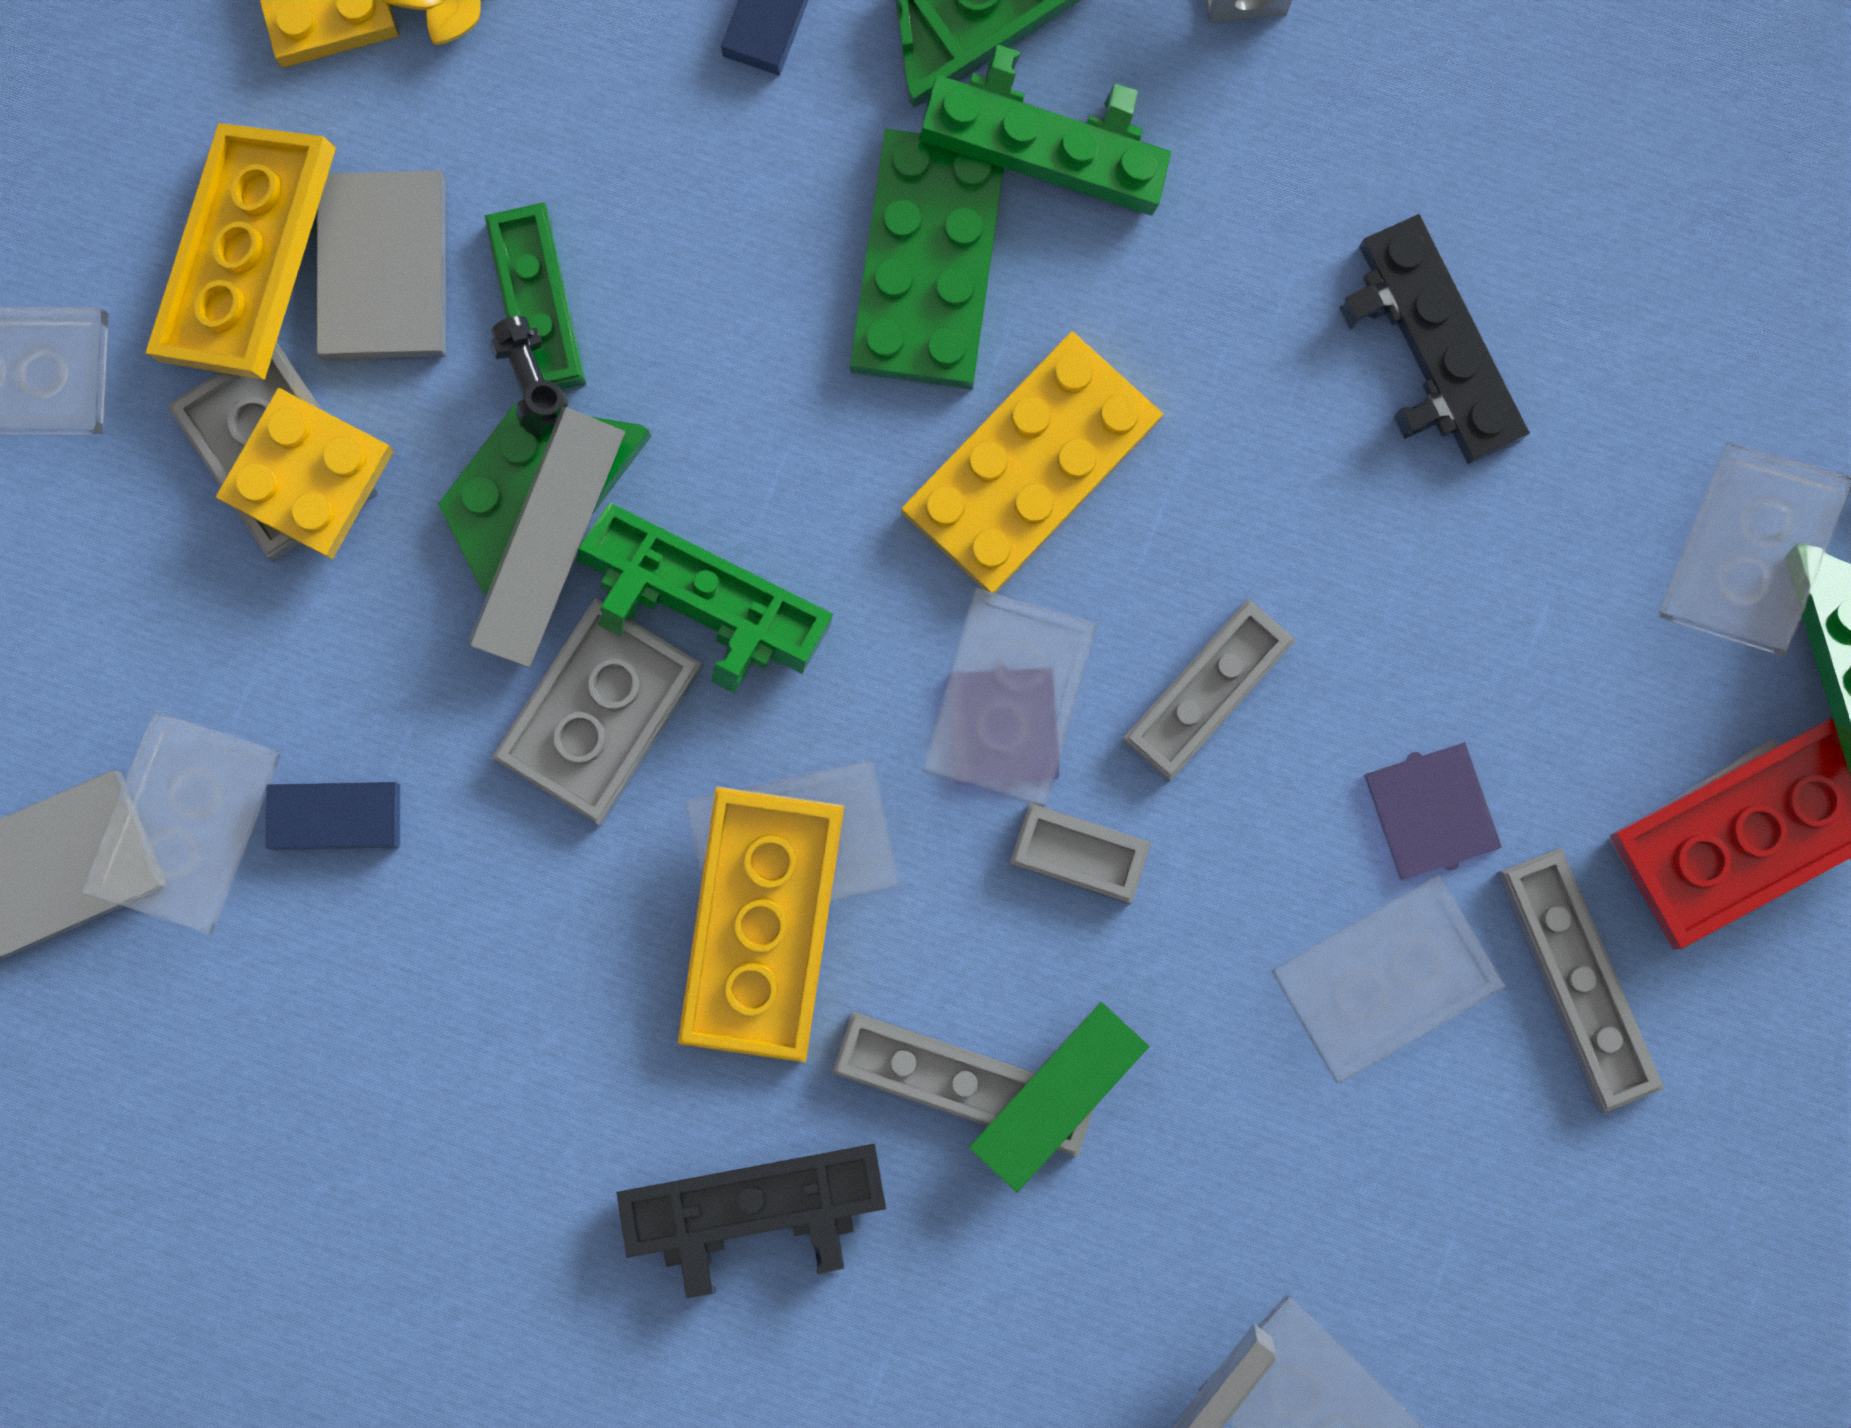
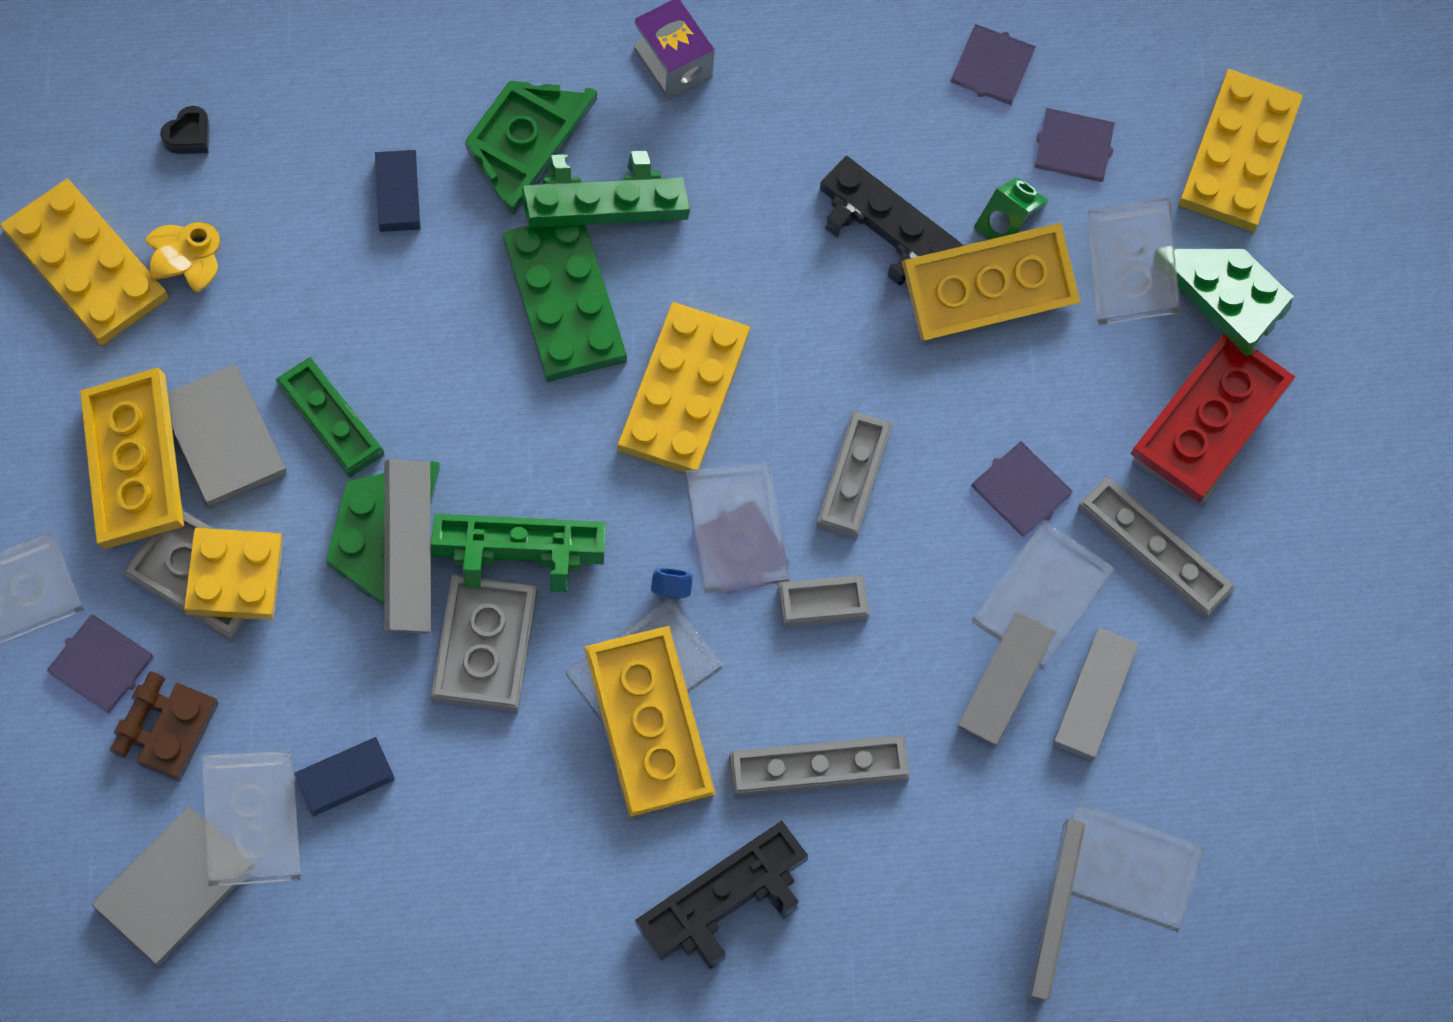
camera: 30 degrees left, 15 degrees down
black bar [490,316,568,436] -> none
green tile [968,1002,1150,1193] -> none
none -> clear purple piece [47,614,154,714]
none -> reddish brown plate [110,671,219,782]
none -> blue tile [651,568,693,599]
none -> yellow plate [901,223,1081,341]
none -> clear purple piece [951,24,1036,105]
none -> light grey tile [957,611,1056,747]
none -> green bracket [974,177,1048,239]
none -> clear purple piece [1034,108,1115,182]
none -> light grey tile [1052,627,1139,762]

